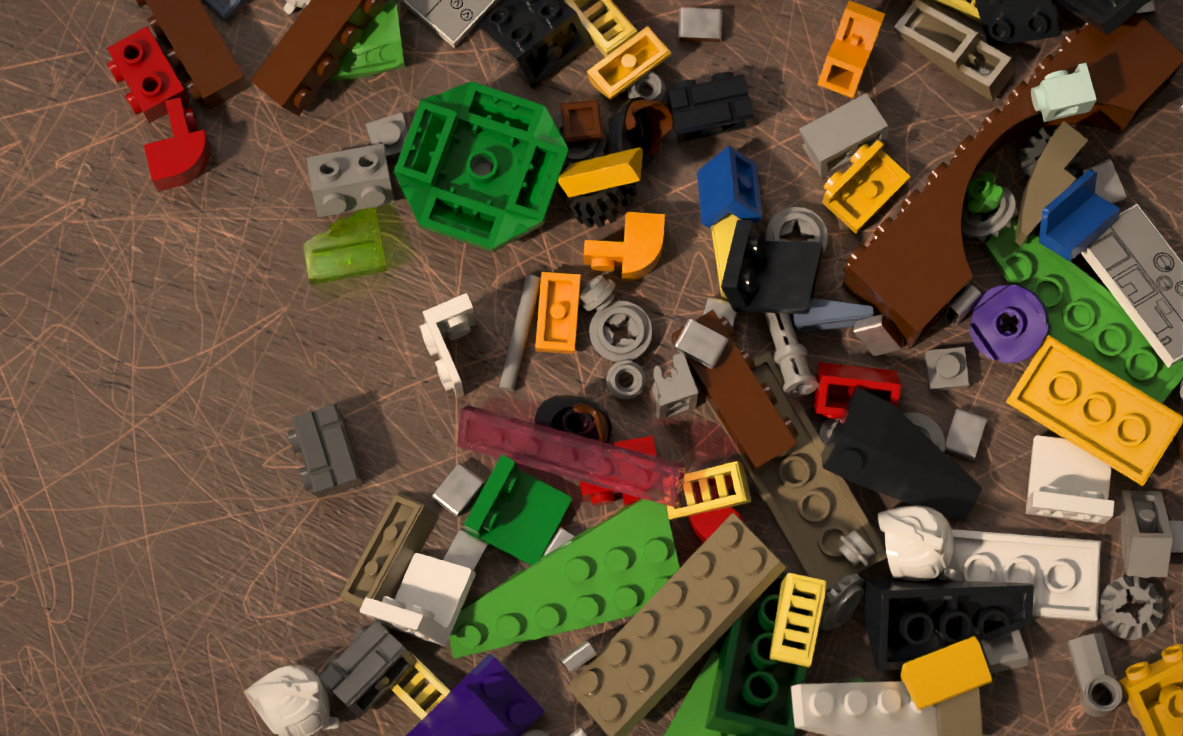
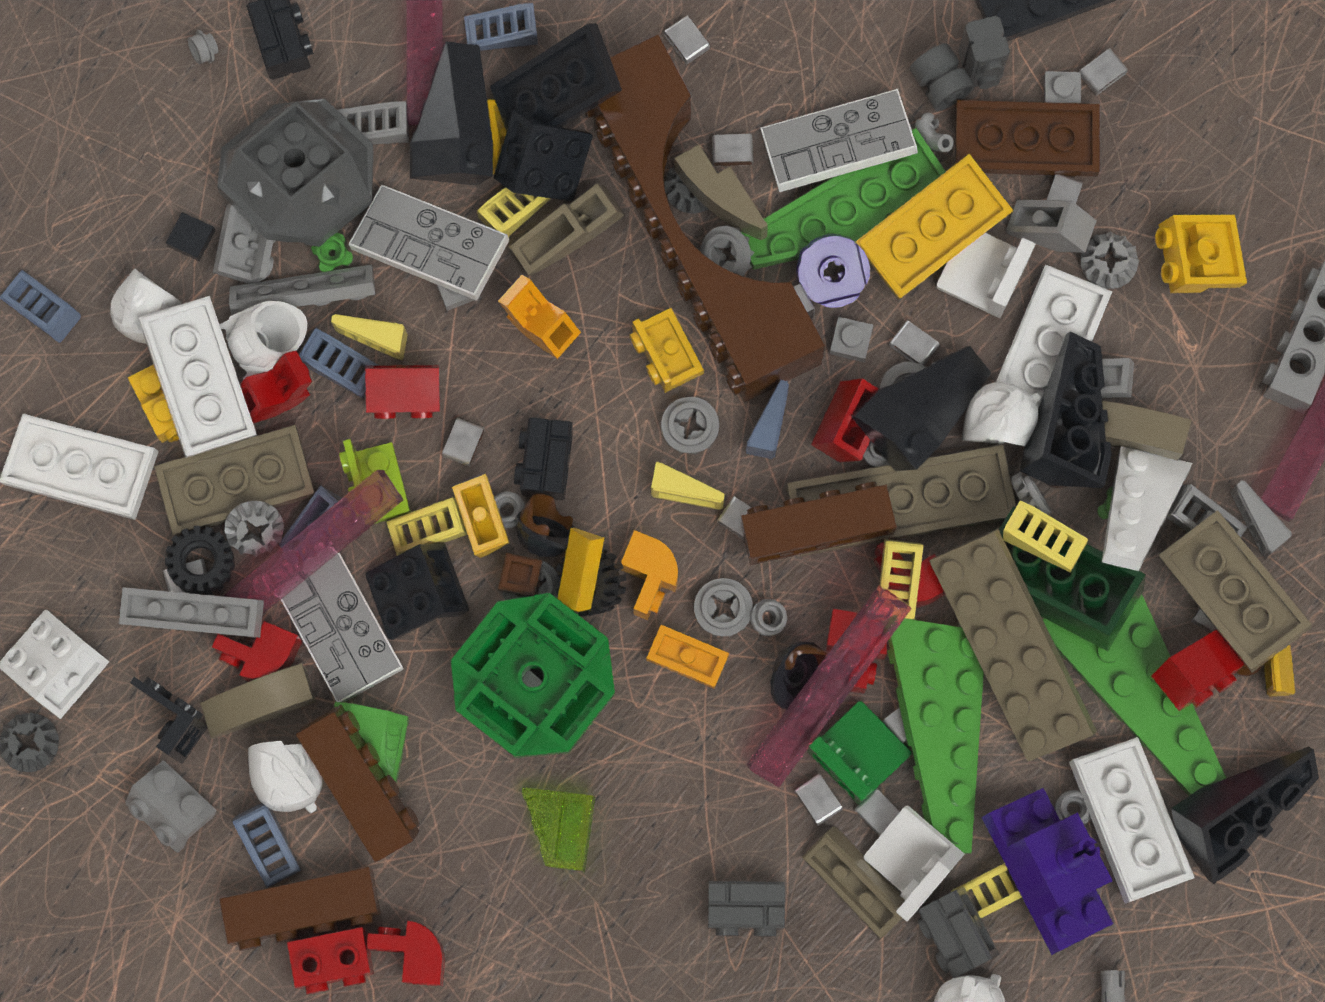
camera: 70 degrees left, 0 degrees up
light grey brick [307,143,395,217] -> none
light grey plate [365,112,408,160] -> none
white bracket [419,293,476,398] -> none
light grey bar [499,275,541,392] -> none
flat silver piece [559,641,597,673] -> none
light grey plate [579,275,616,311] -> none
light grey hinge [652,352,698,421] -> none
flat silver piece [673,319,728,369] -> none
blue panel [697,146,763,228] -> none
black bracket [721,220,824,314] -> none
light grey pin [764,313,818,398] -> none
light grey hinge [799,93,889,179] -> none
light grey plate [839,530,876,567] -> none
flat silver piece [854,314,904,356] -> none
yellow slope [900,636,992,711] -> none
bright green plate [964,172,1004,213] -> none
light aqua brick [1031,63,1097,122] -> none
blue panel [1039,169,1120,261] -> none
light grey piece [1067,633,1122,717] -> none

